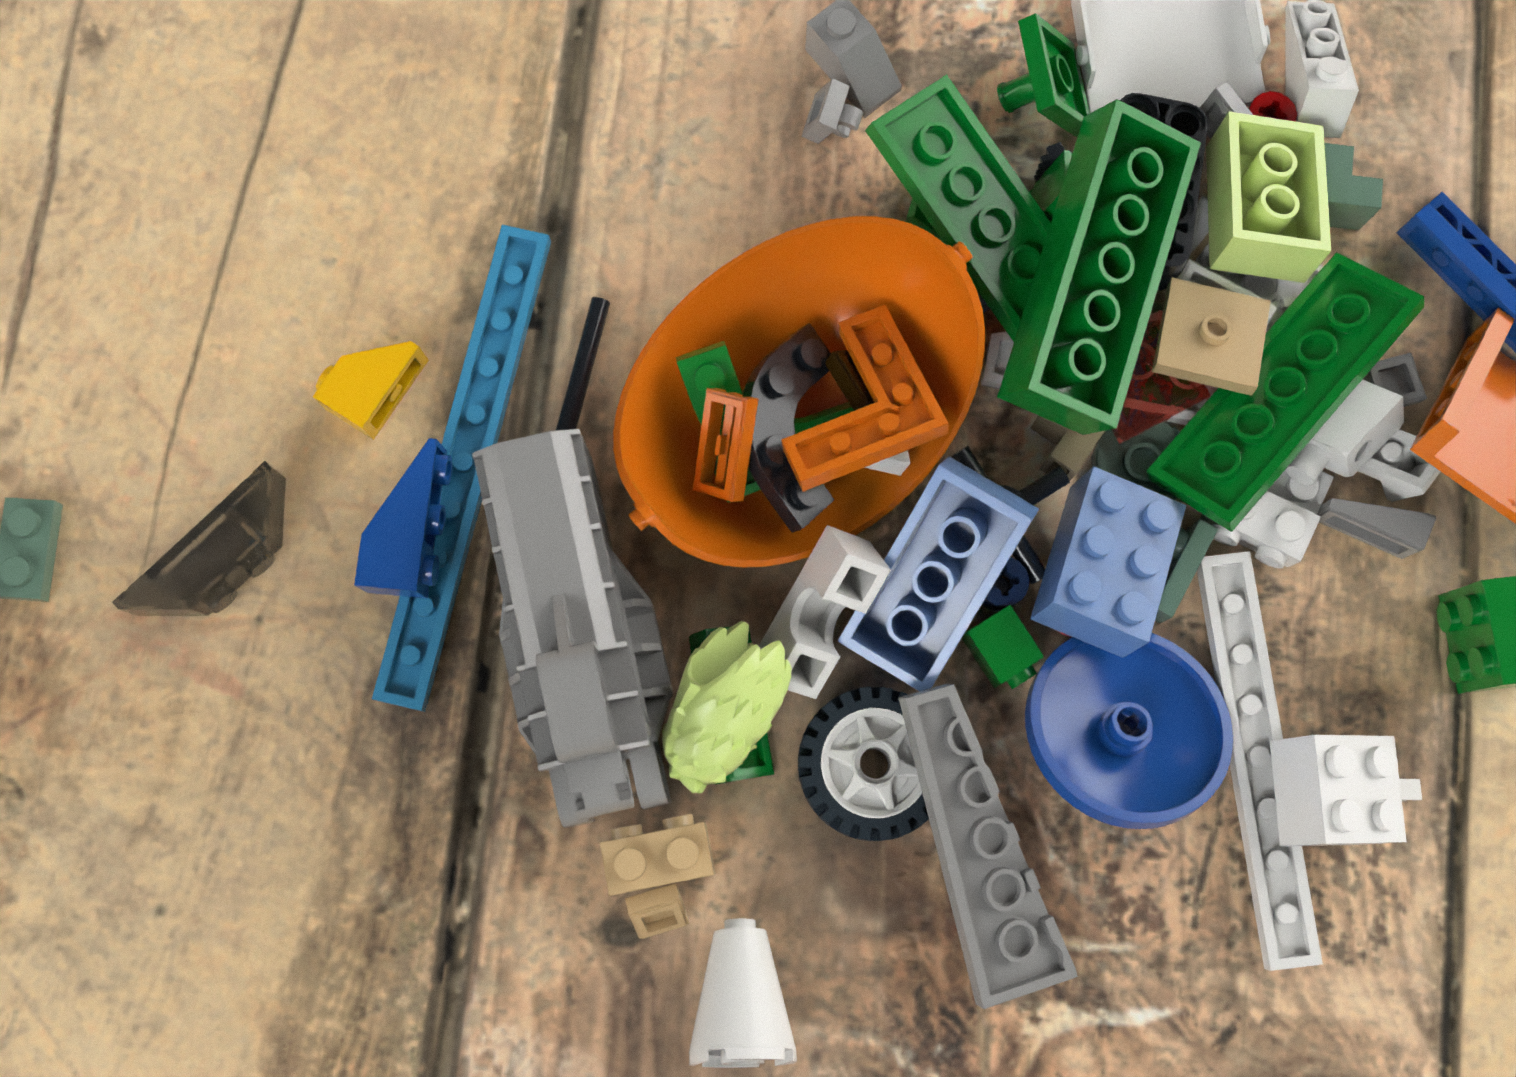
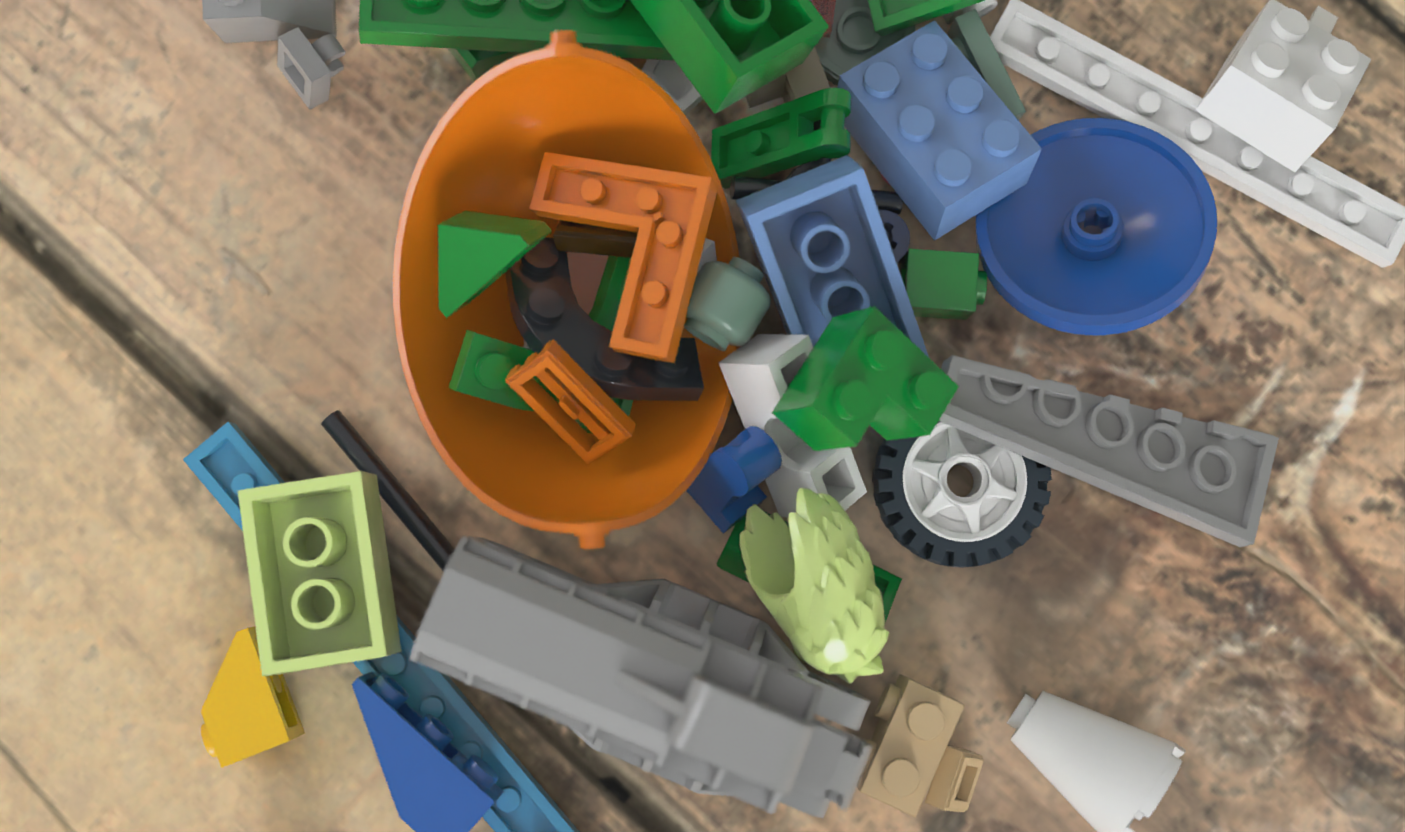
camera: 55 degrees left, 5 degrees up
none -> yellowish green brick [238,471,401,676]
none -> green slope [438,211,552,318]
none -> sand green head [684,257,771,351]
none -> blue leg [686,426,782,534]
none -> green plate [711,88,851,189]
none -> green brick [771,306,959,451]

